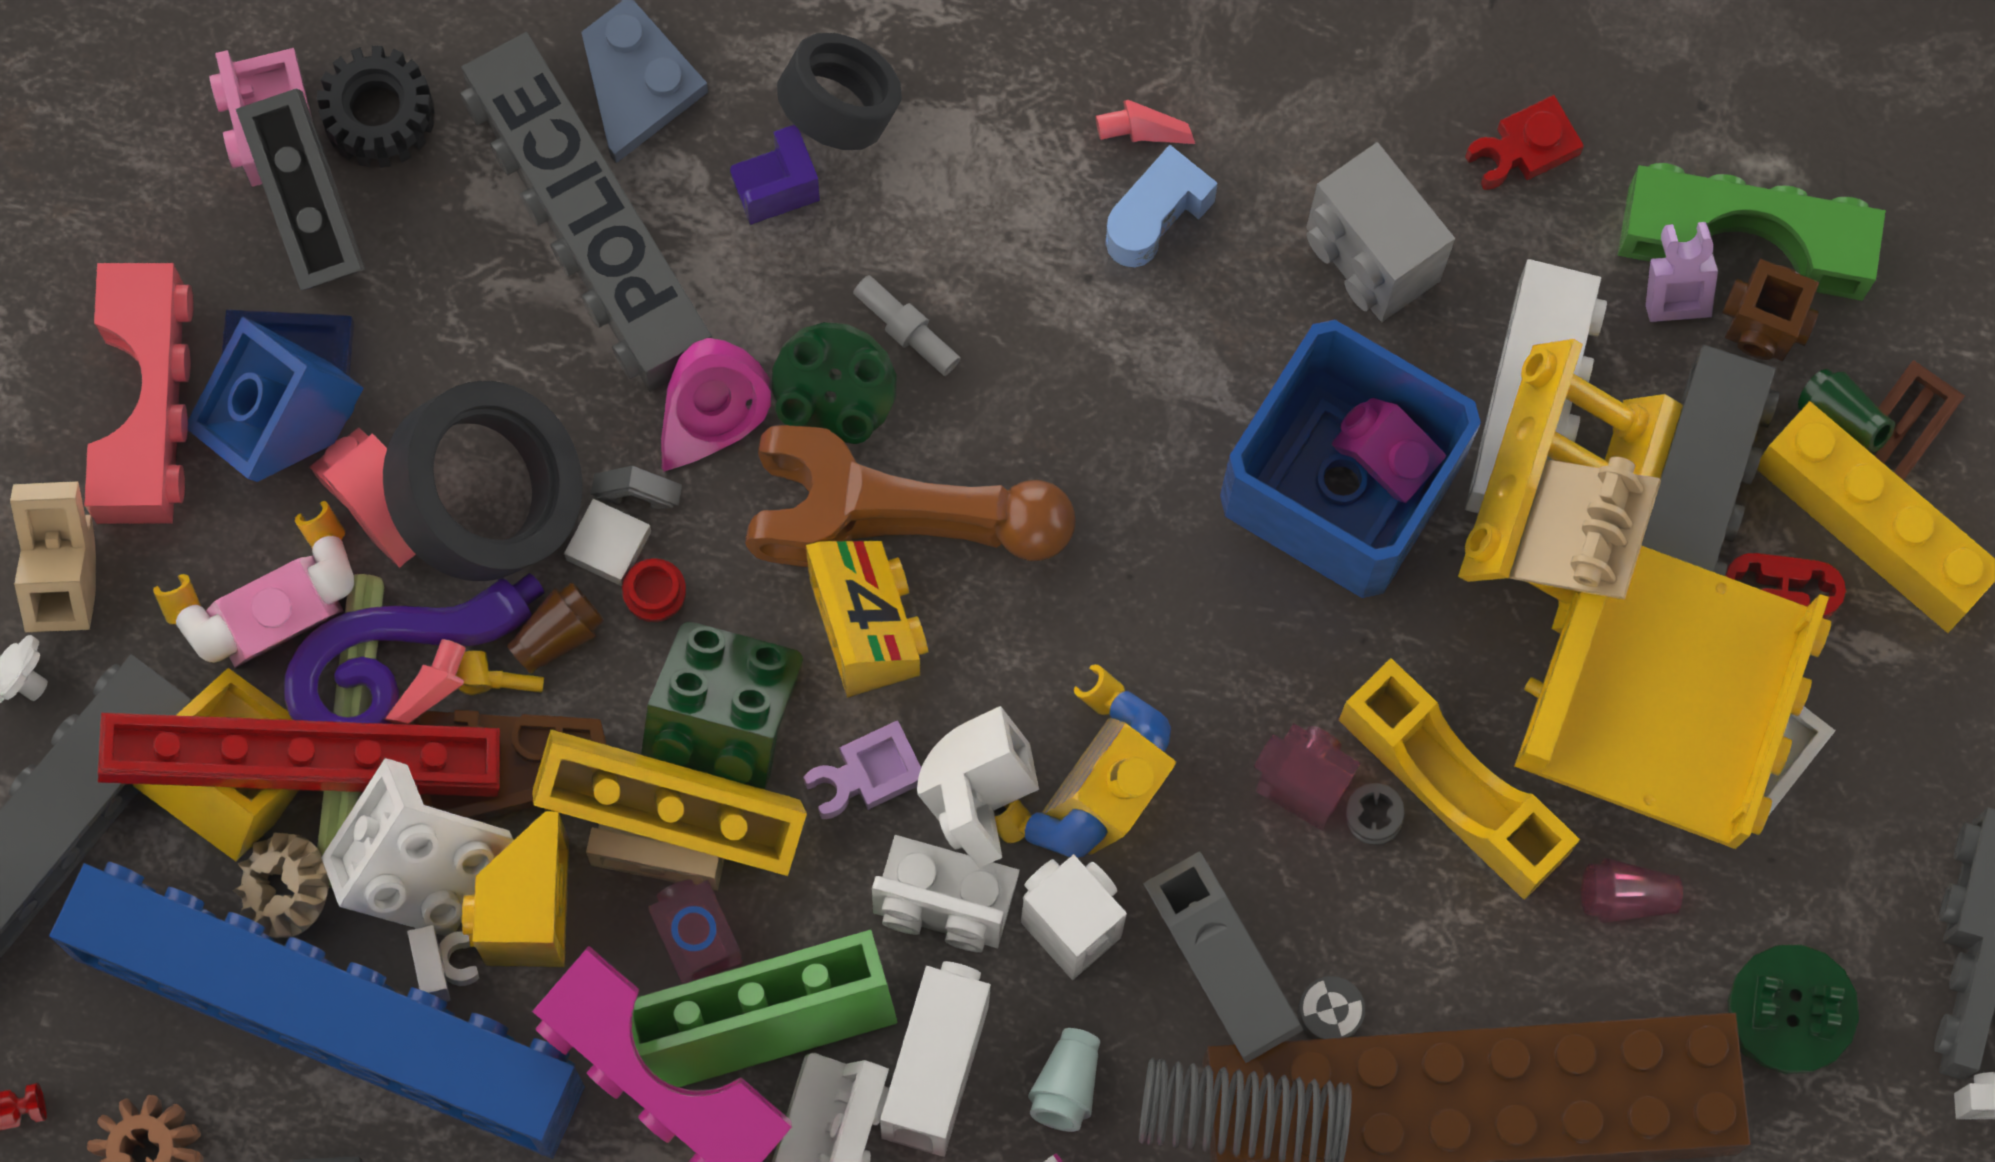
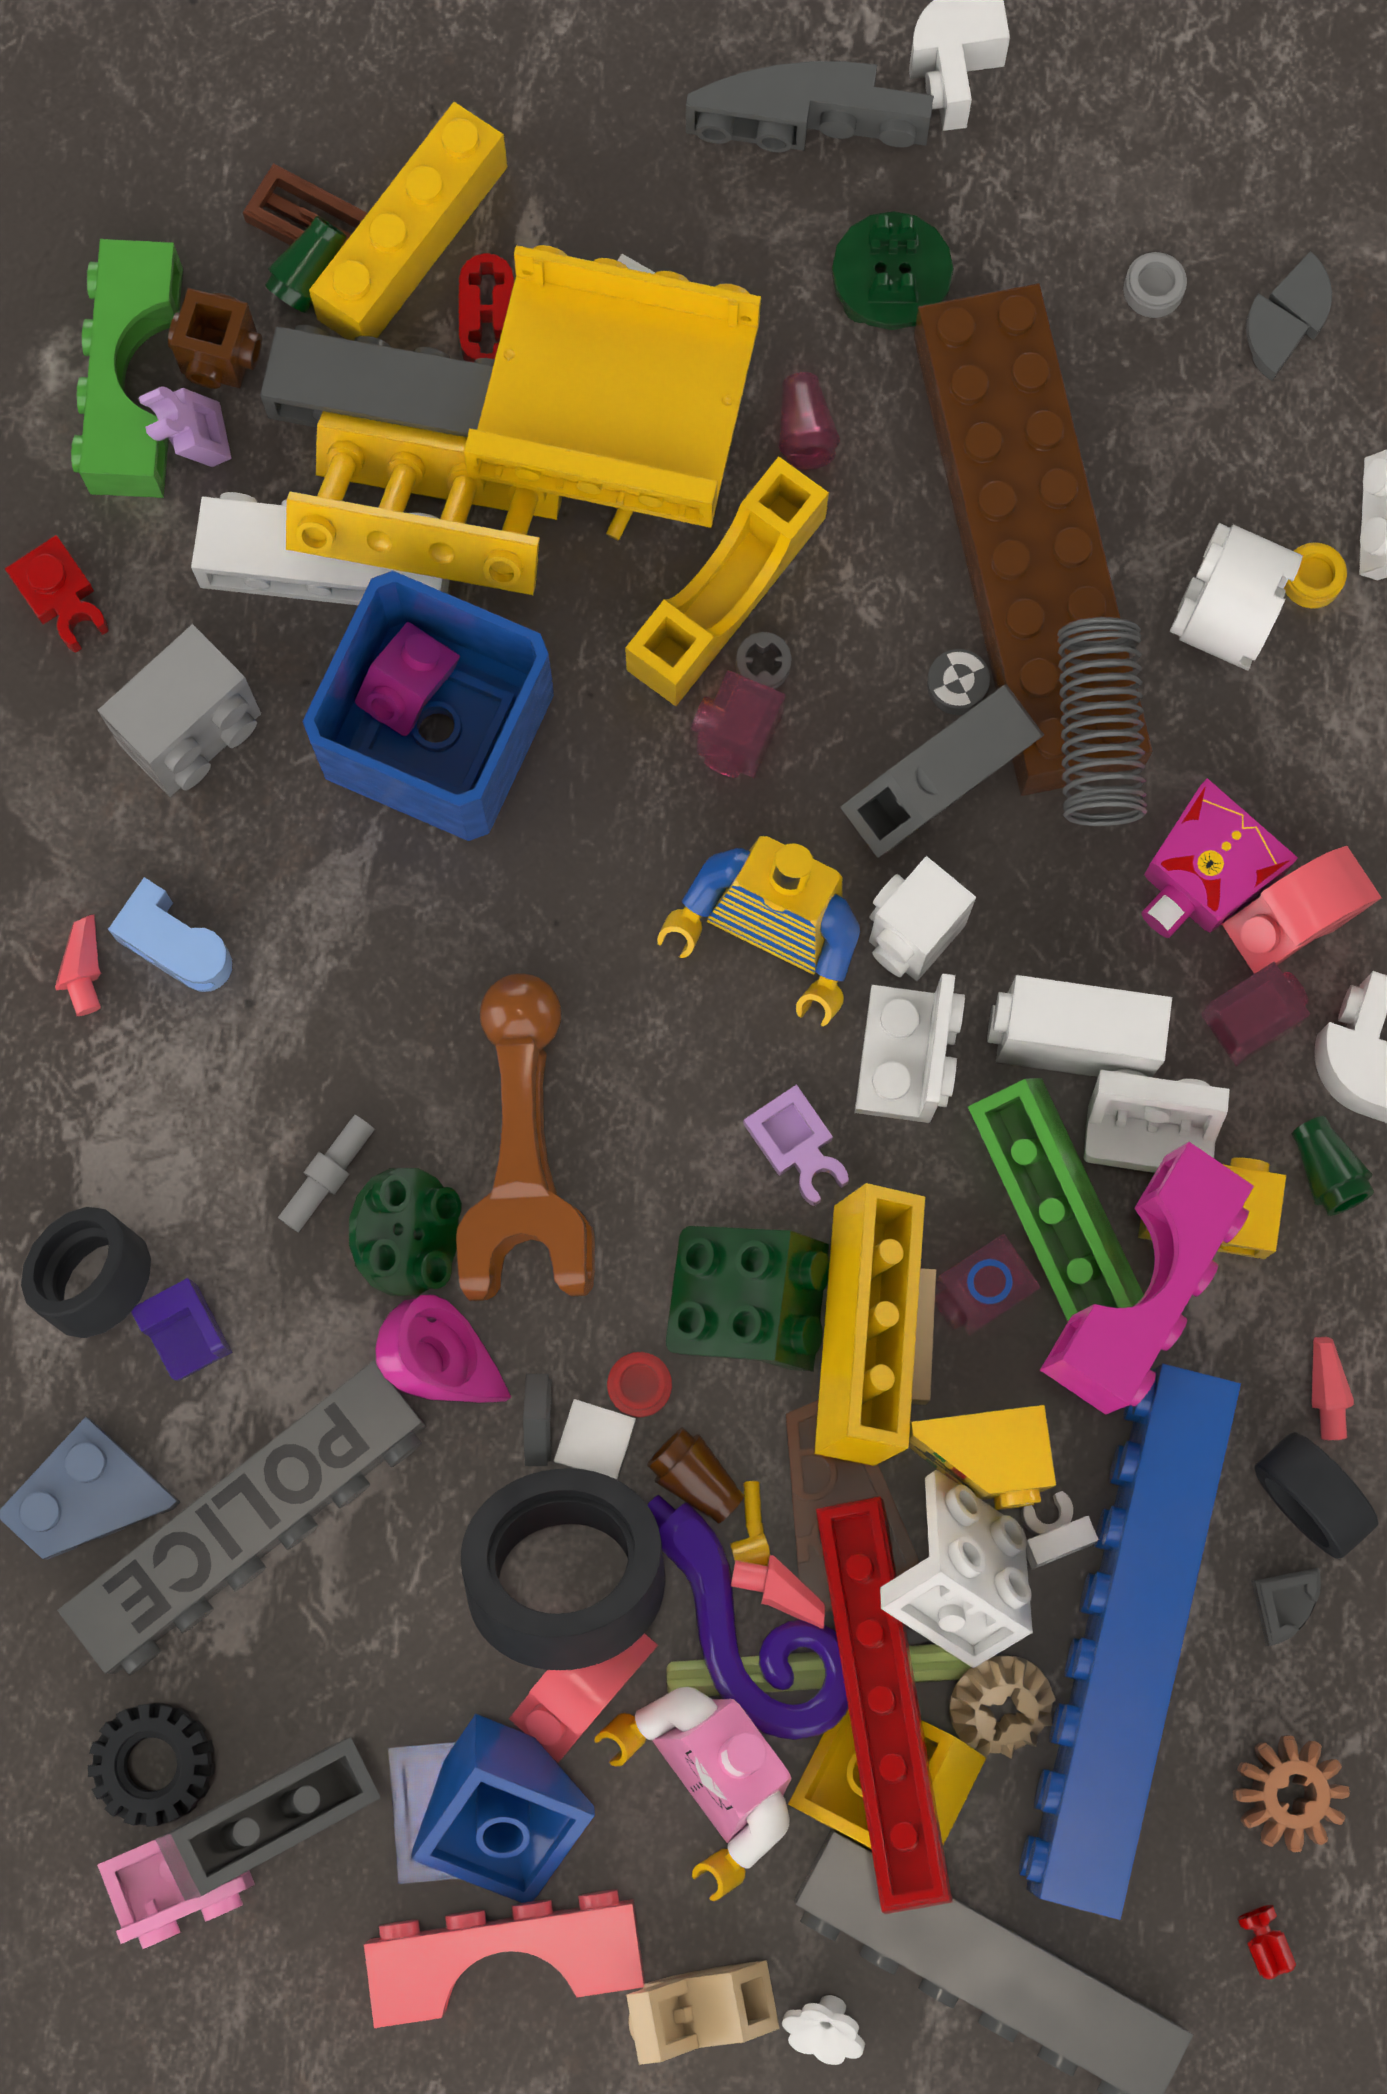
camera: 95 degrees left, 5 degrees up
yellow slope [806,541,928,698] -> none
white brick [917,706,1039,868] -> none
light aqua cone [1028,1028,1100,1132] -> none
tan hinge [1509,457,1661,600] -> none

